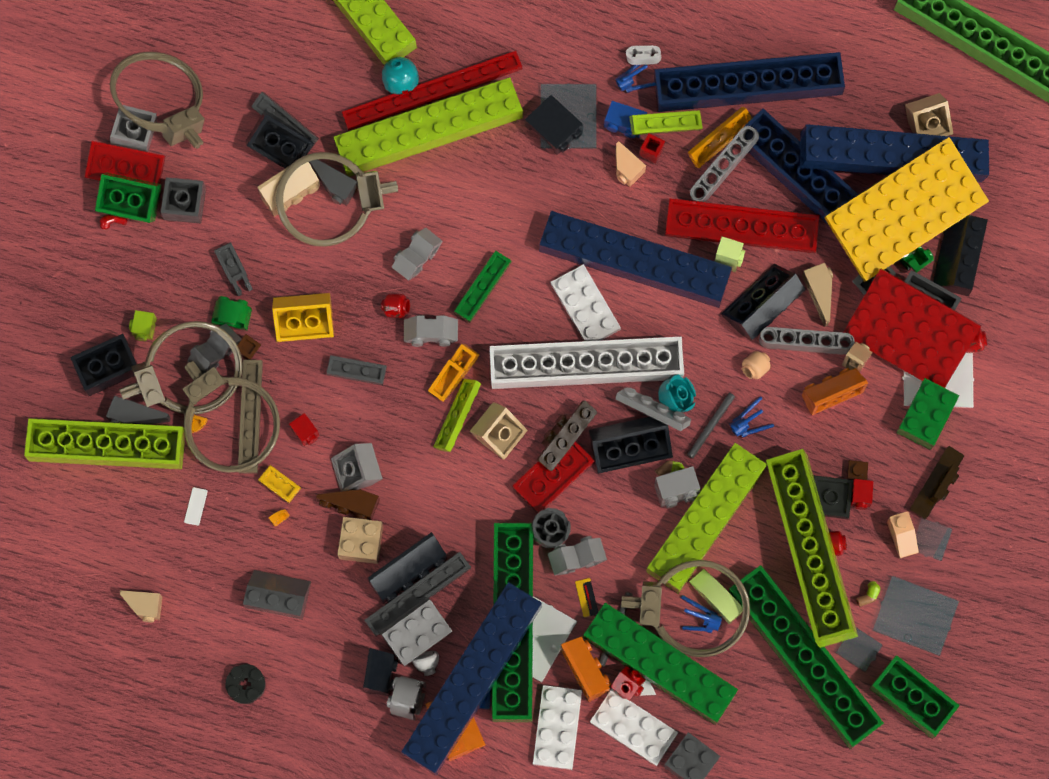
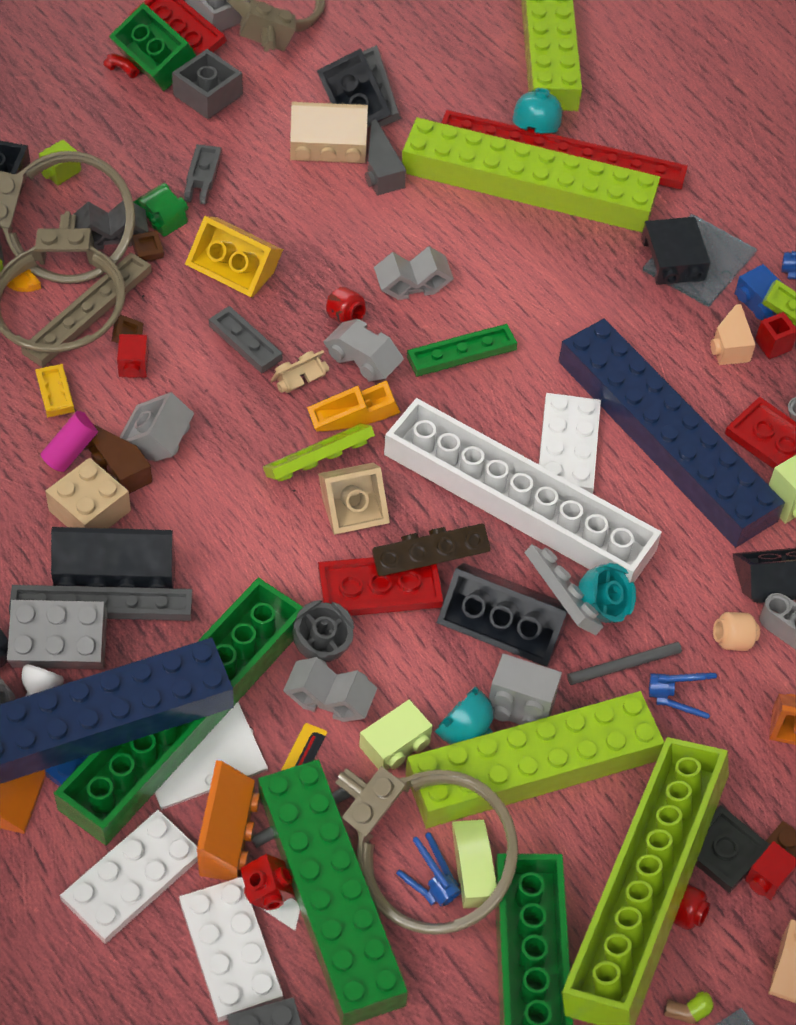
camera: 30 degrees right, 20 degrees down
light orange tile [268,509,290,527] -> none
dark tan brick [276,152,398,247] -> none
none -> dark pink brick [41,411,98,472]
none -> reddish brown plate [112,314,144,344]
none -> tan hinge [270,350,329,393]
none -> yellowish green brick [359,699,433,770]
none -> teal cylinder [434,686,494,744]

